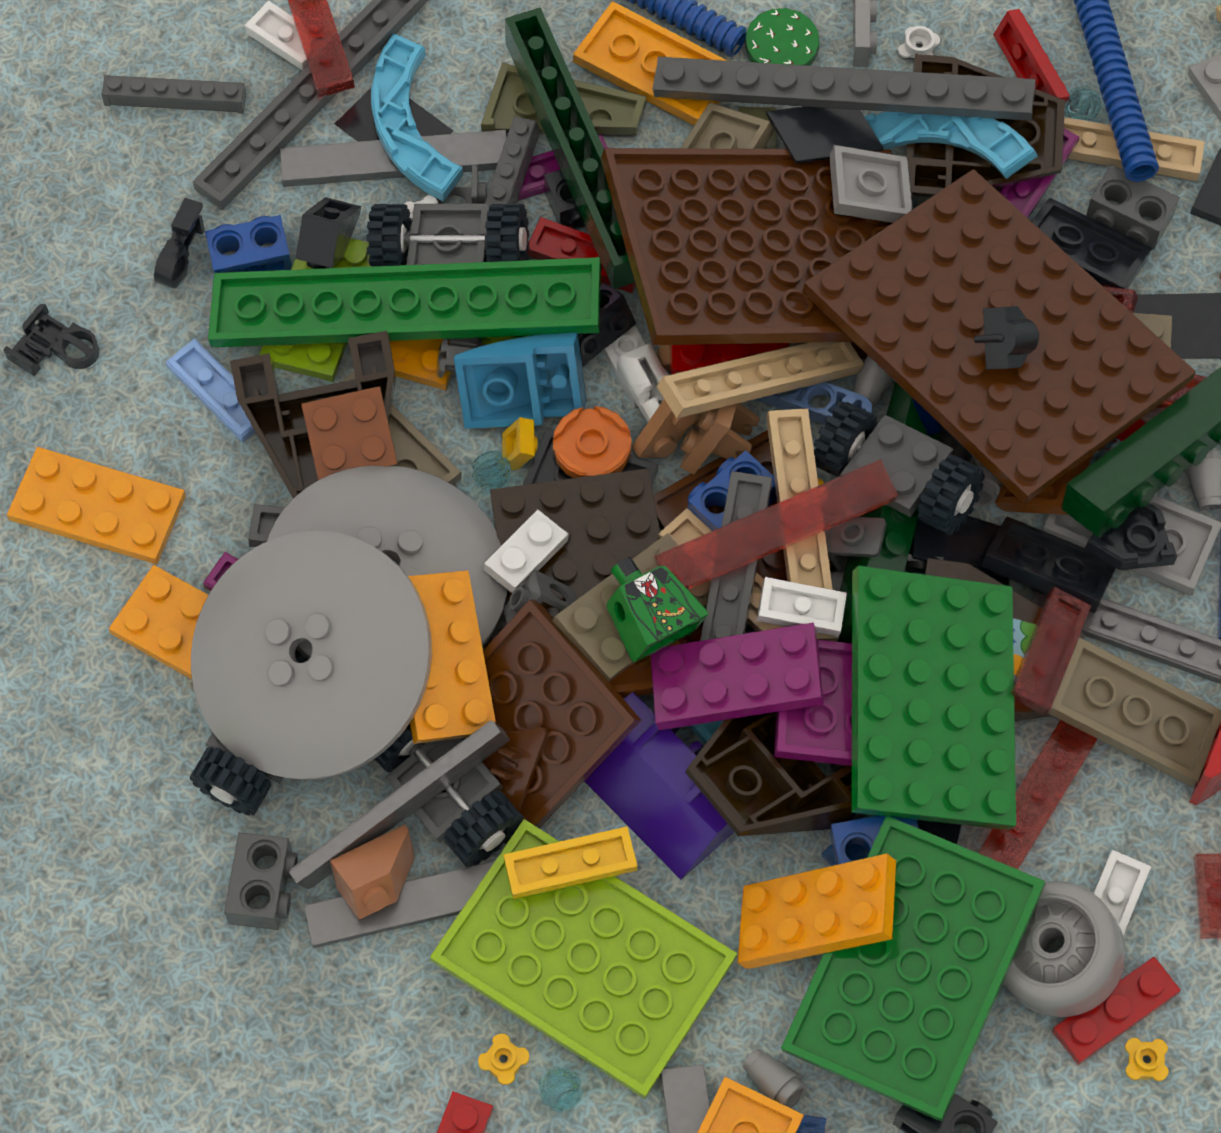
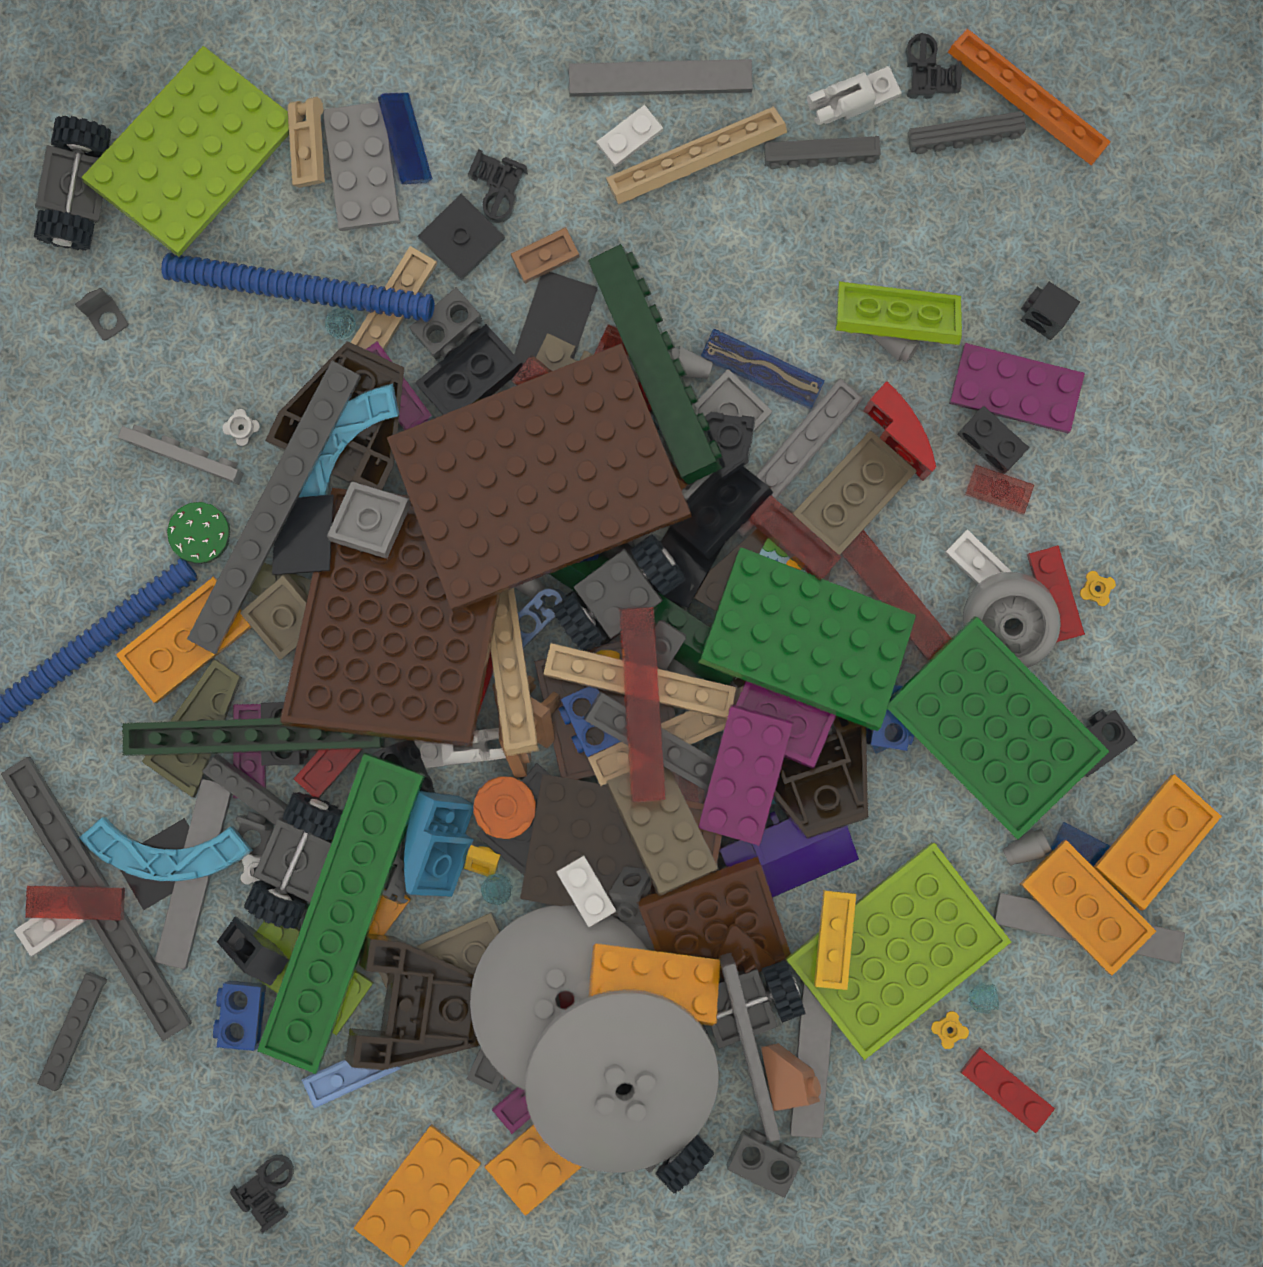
camera: 70 degrees left, 20 degrees up
black piece [154,198,205,288] -> none
dark orange plate [301,386,398,480] -> none
green torso [607,557,709,663] -> none
light orange plate [737,854,896,969] -> none
white plate [757,577,847,637] -> none
black piece [974,306,1039,369] -> none
red plate [993,9,1070,103] -> none

